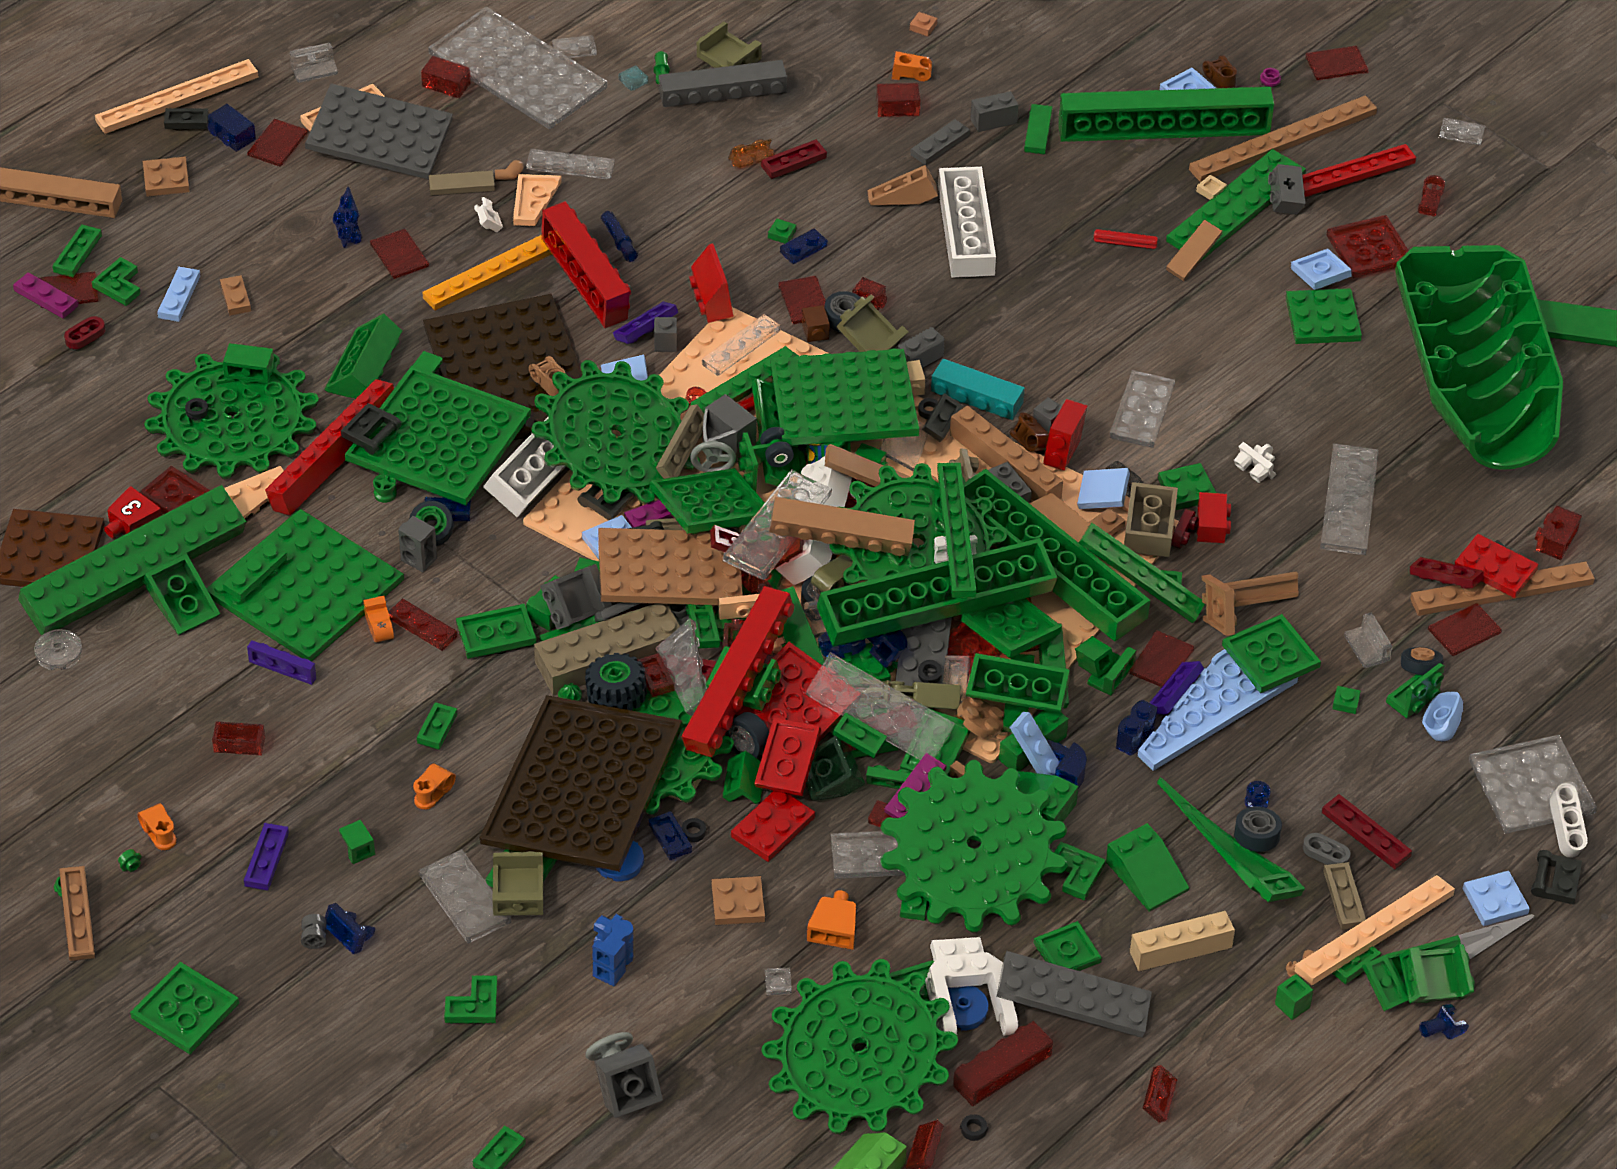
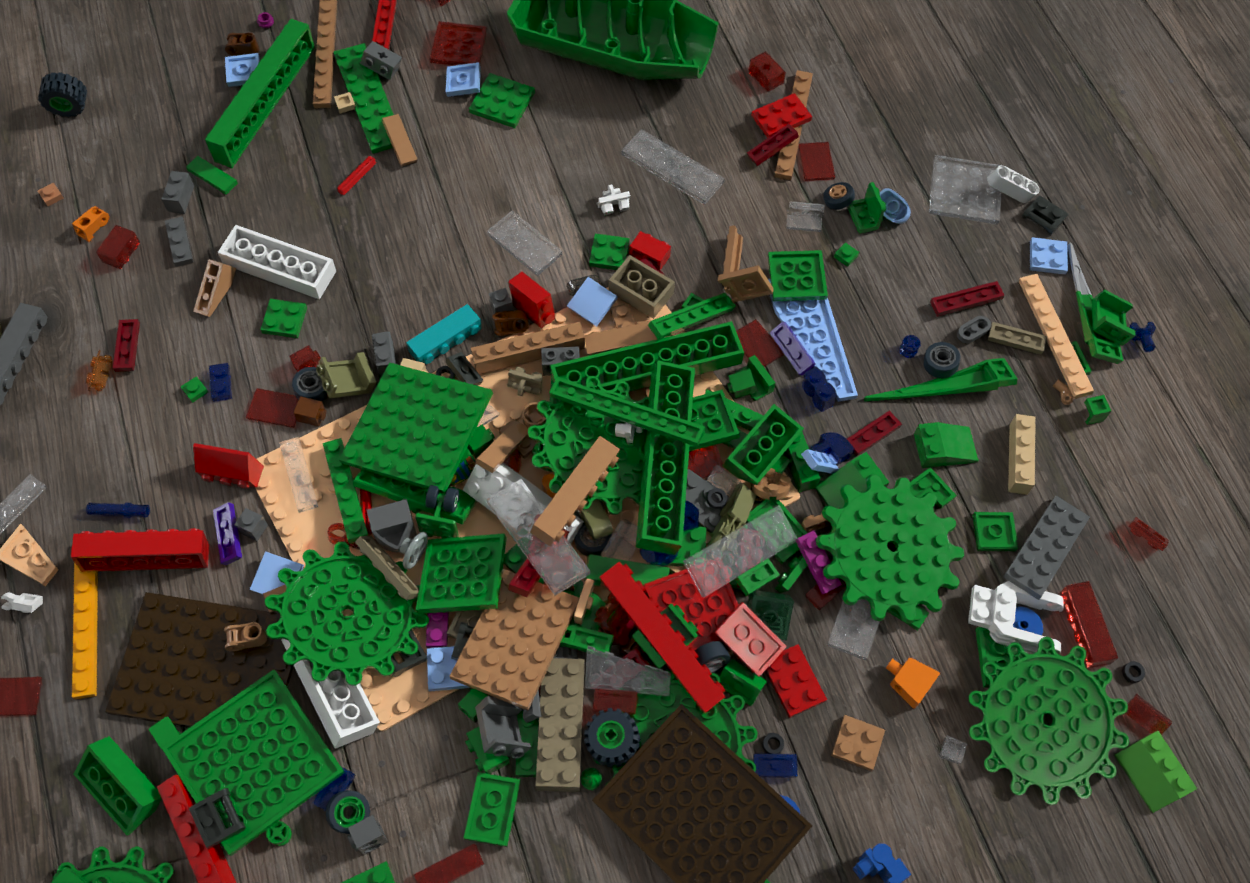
camera: 65 degrees left, 15 degrees up
none -> green plate [260,299,307,338]
none -> dark red plate [845,410,902,456]

